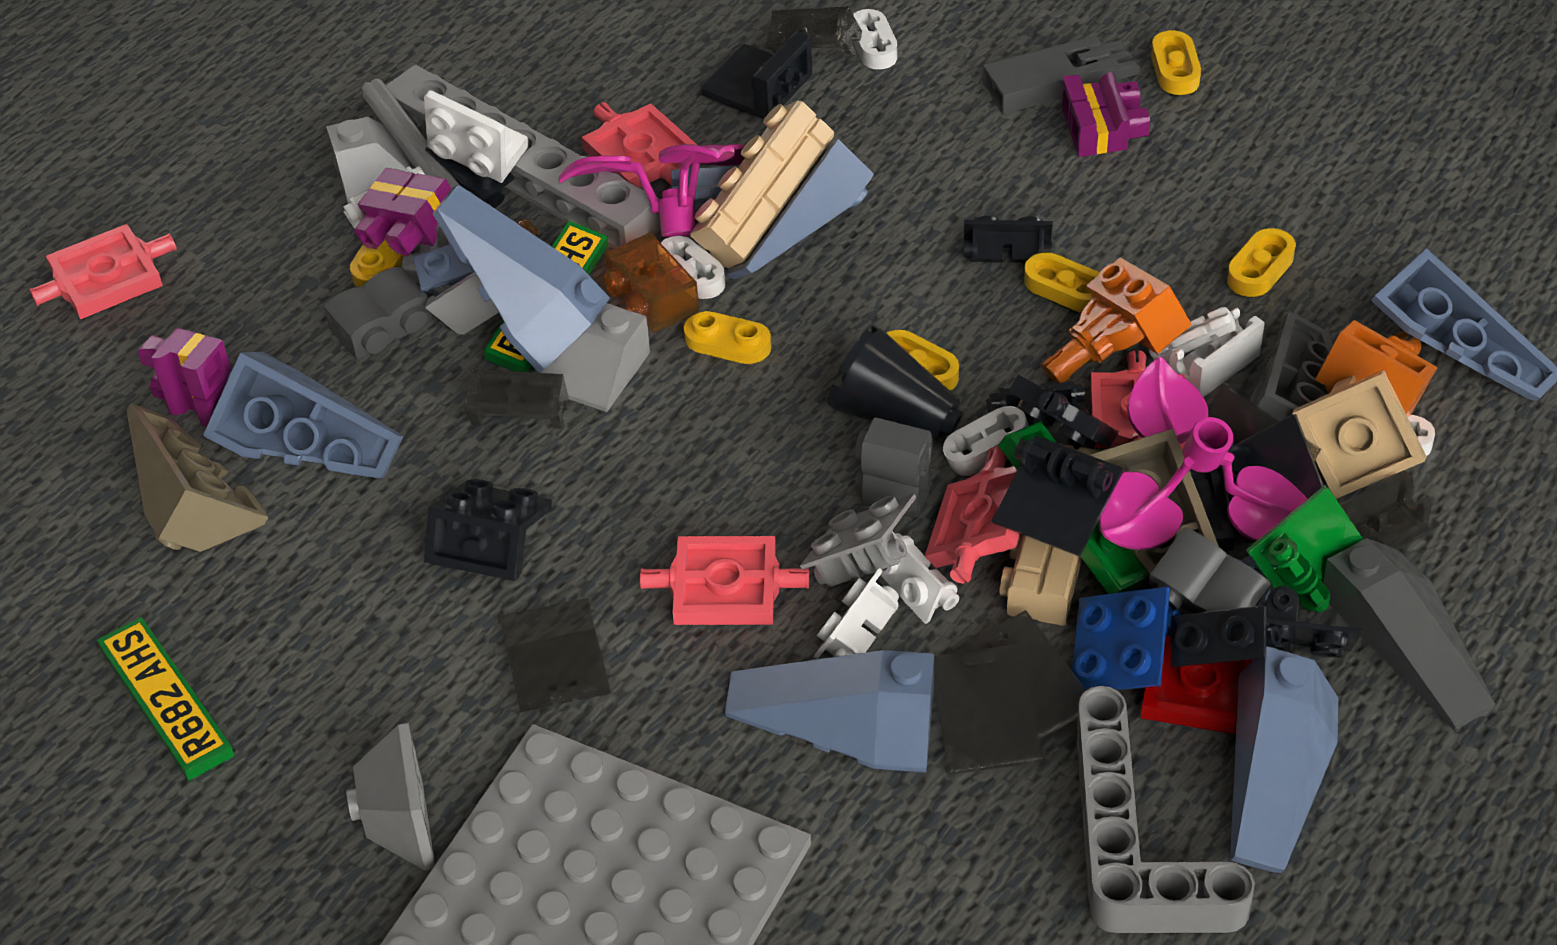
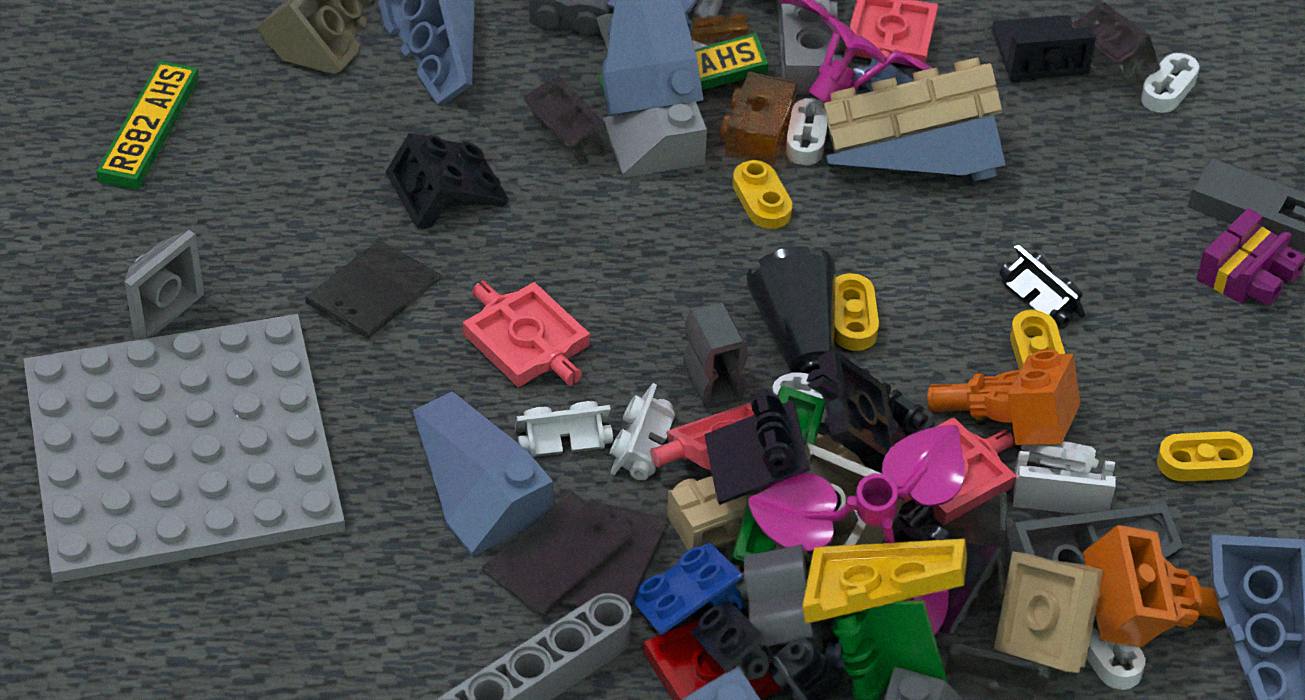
camera: 45 degrees right, 0 degrees up
light grey hinge [800,494,917,587] -> none
none -> yellow wing [802,539,967,624]

